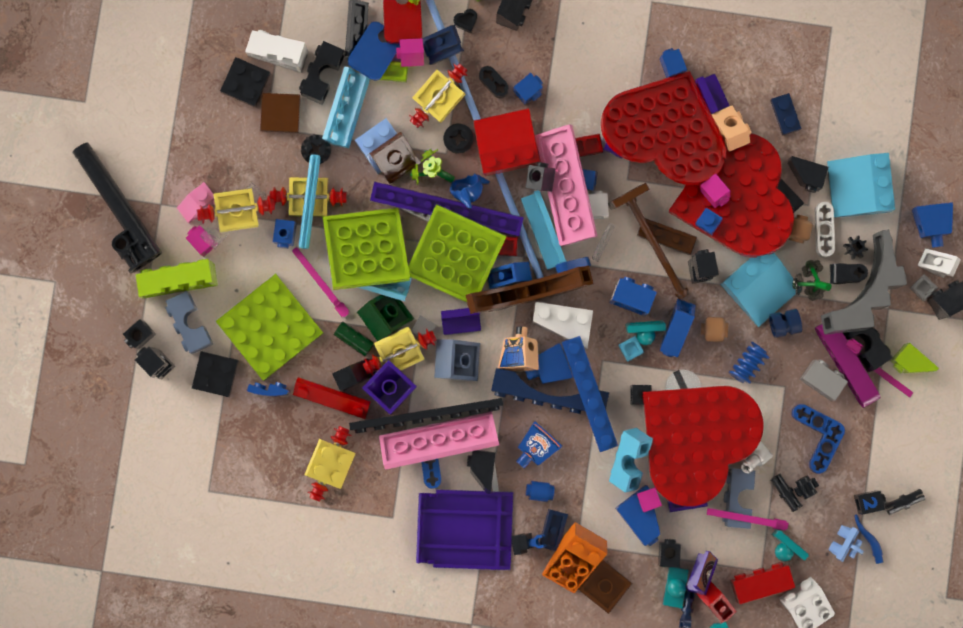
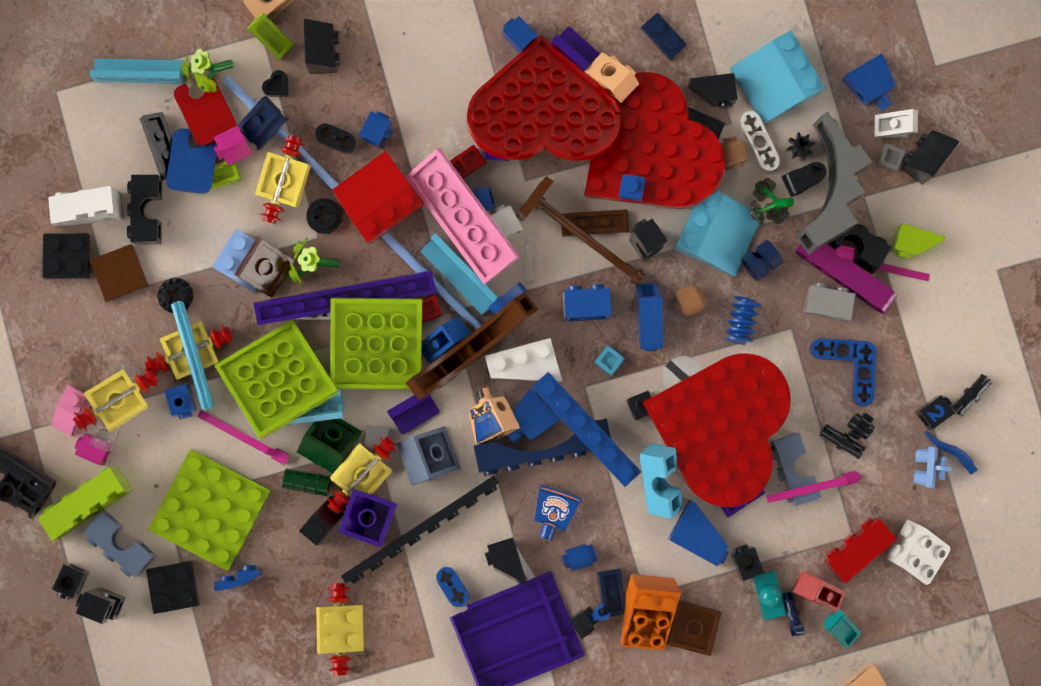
camera: 25 degrees left, 0 degrees up
red plate [293,377,371,419] -> none
medium azure fence [322,66,370,148] -> none
bright pink plate [379,412,499,470] -> none
blue piece [450,174,490,209] -> none
black brick [526,162,556,192] -> none
teal tile [625,320,666,346] -> none
dark pink tile [637,487,662,512] -> none
panel [686,550,718,595] -> none
dark pink brick [700,174,730,208] -> none
white pin [741,441,773,474] -> none
teal tile [771,529,809,562] -> none

